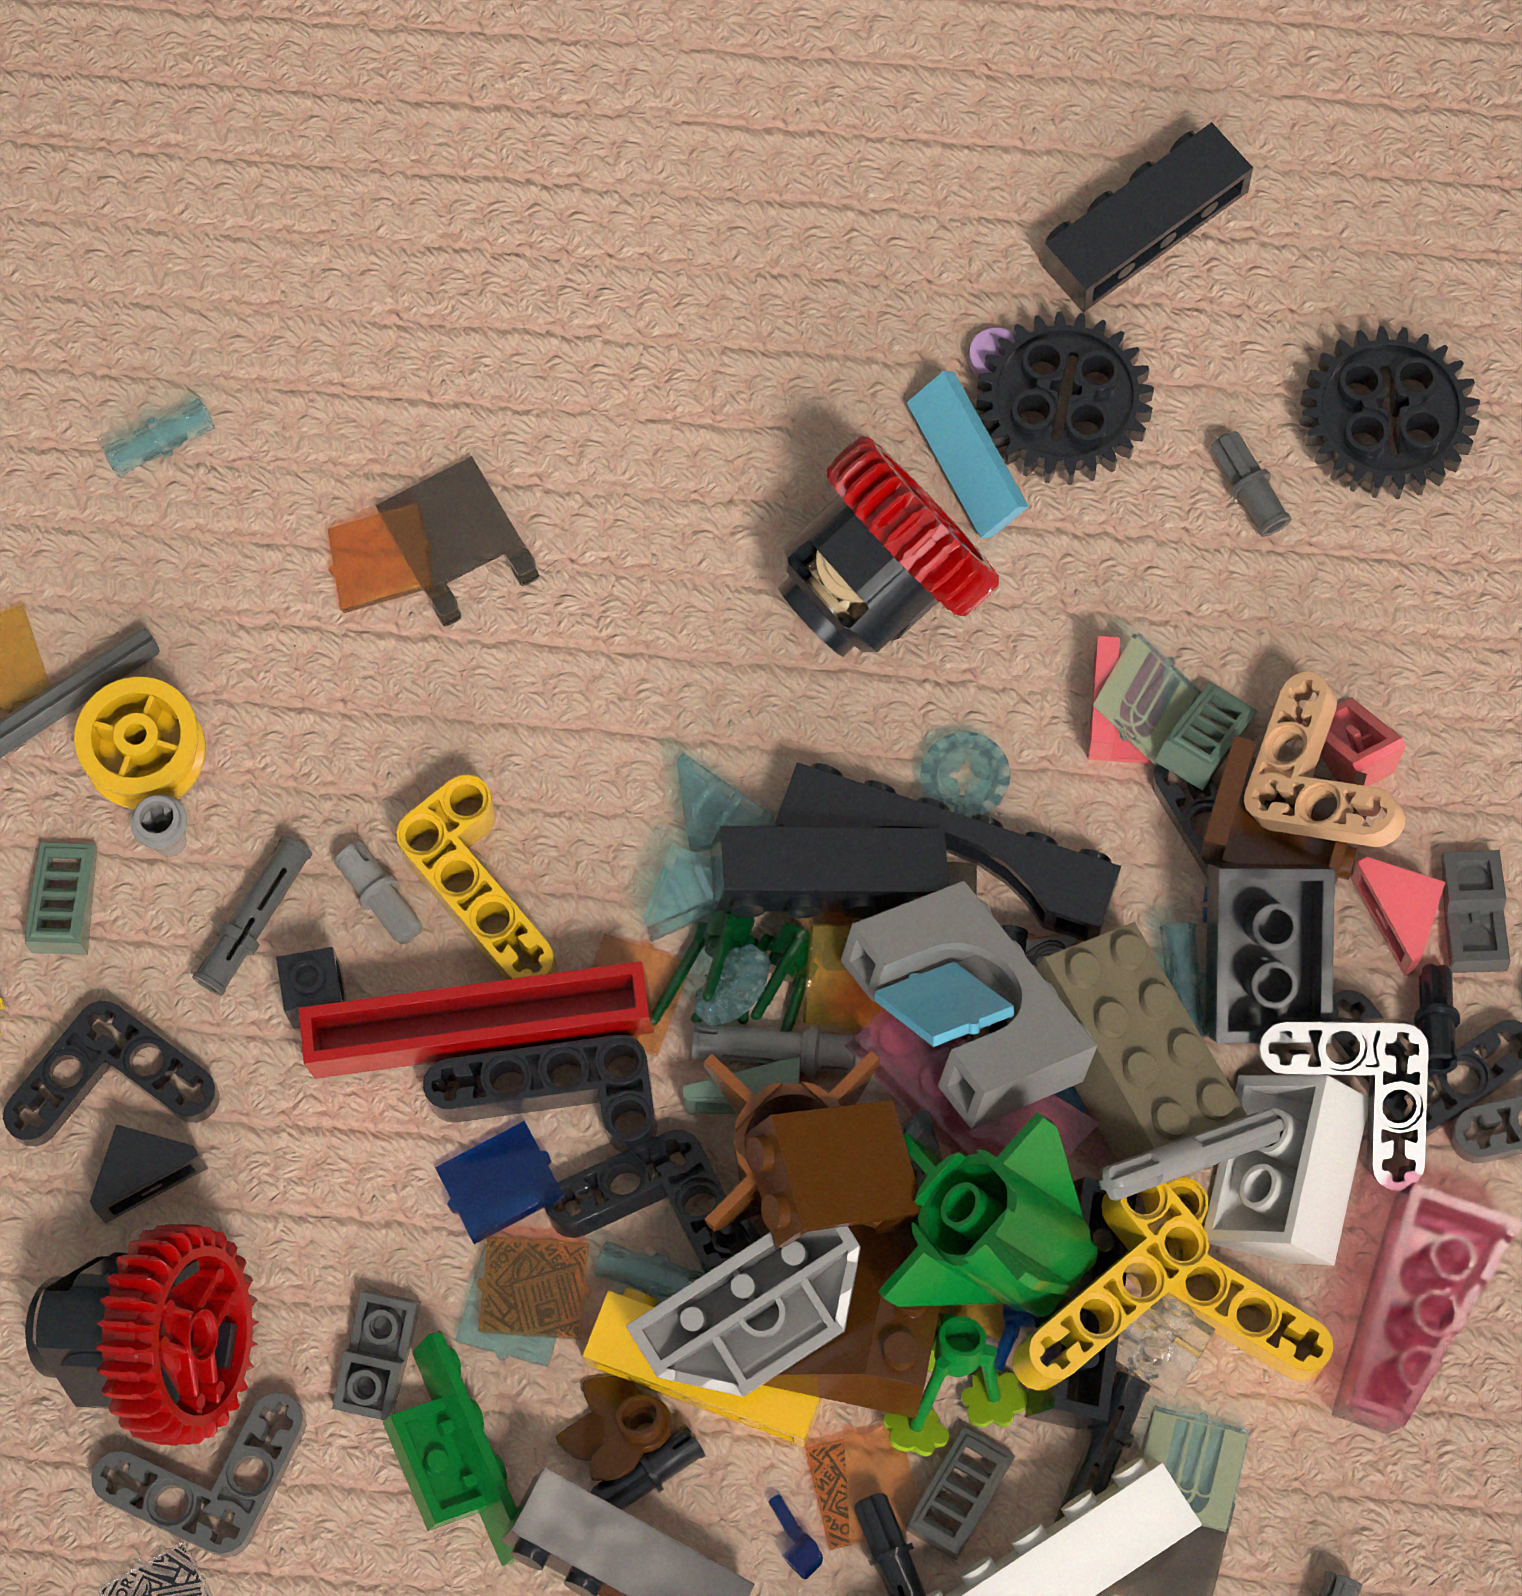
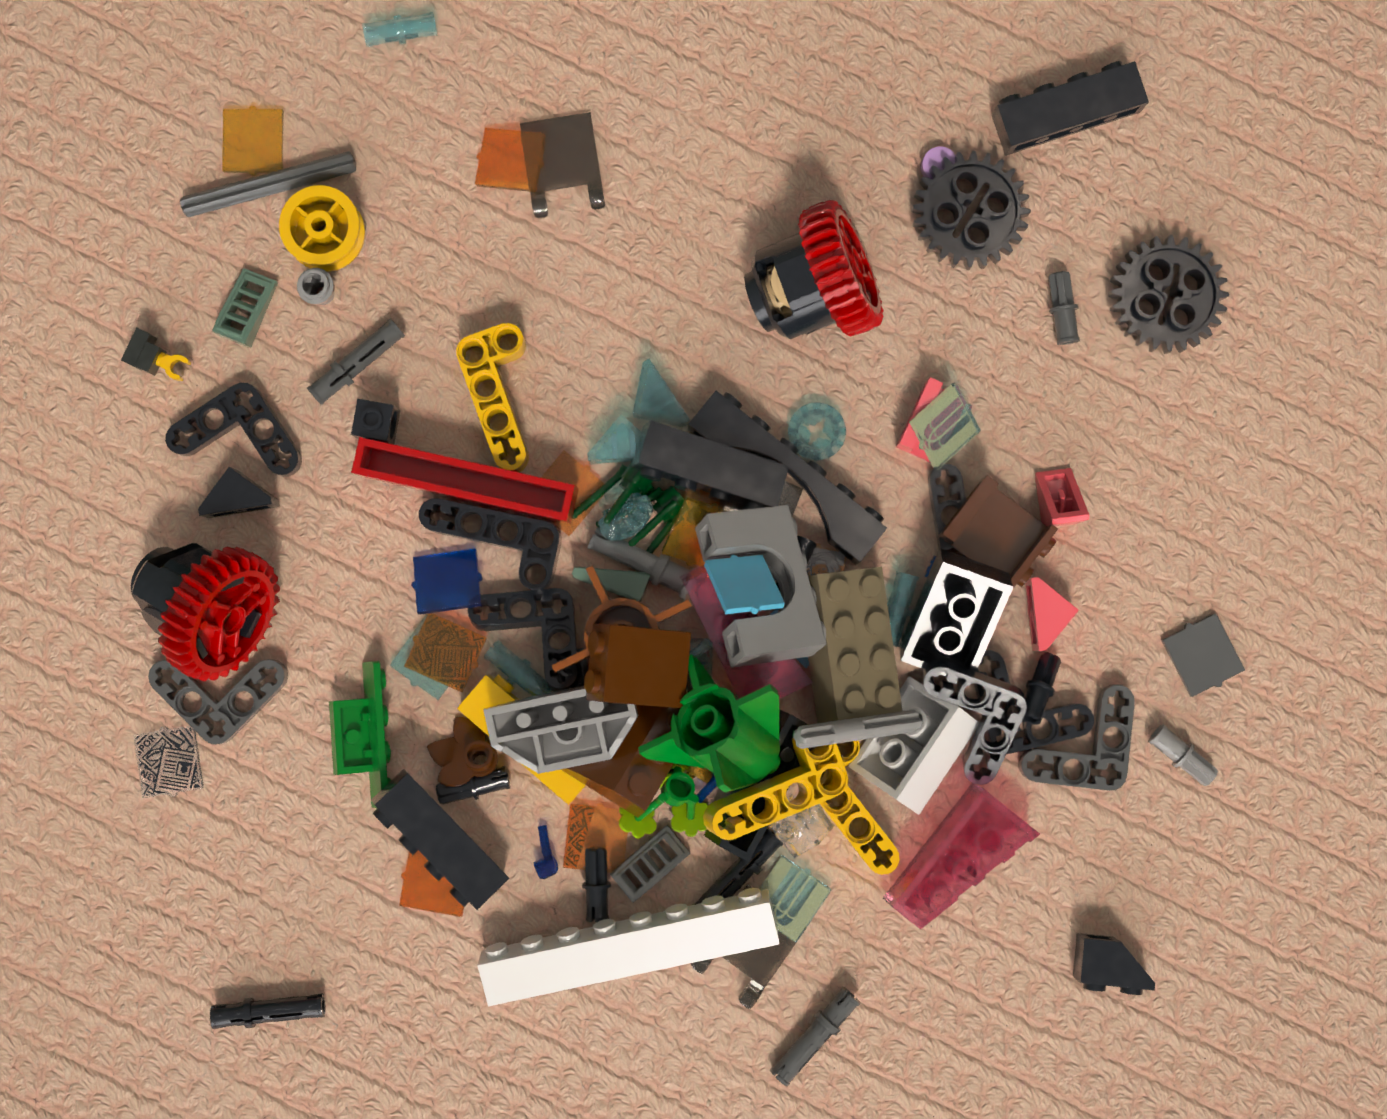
camera: 15 degrees right, 15 degrees up
dark grey slope [332,1289,421,1421] -> none
light grey axle [334,841,423,945] -> none
medium azure tile [906,371,1029,538] -> none
sand green slope [1155,682,1257,791] -> none
light nougat beam [1244,672,1406,847] -> none
dark grey slope [1442,850,1510,973] -> none

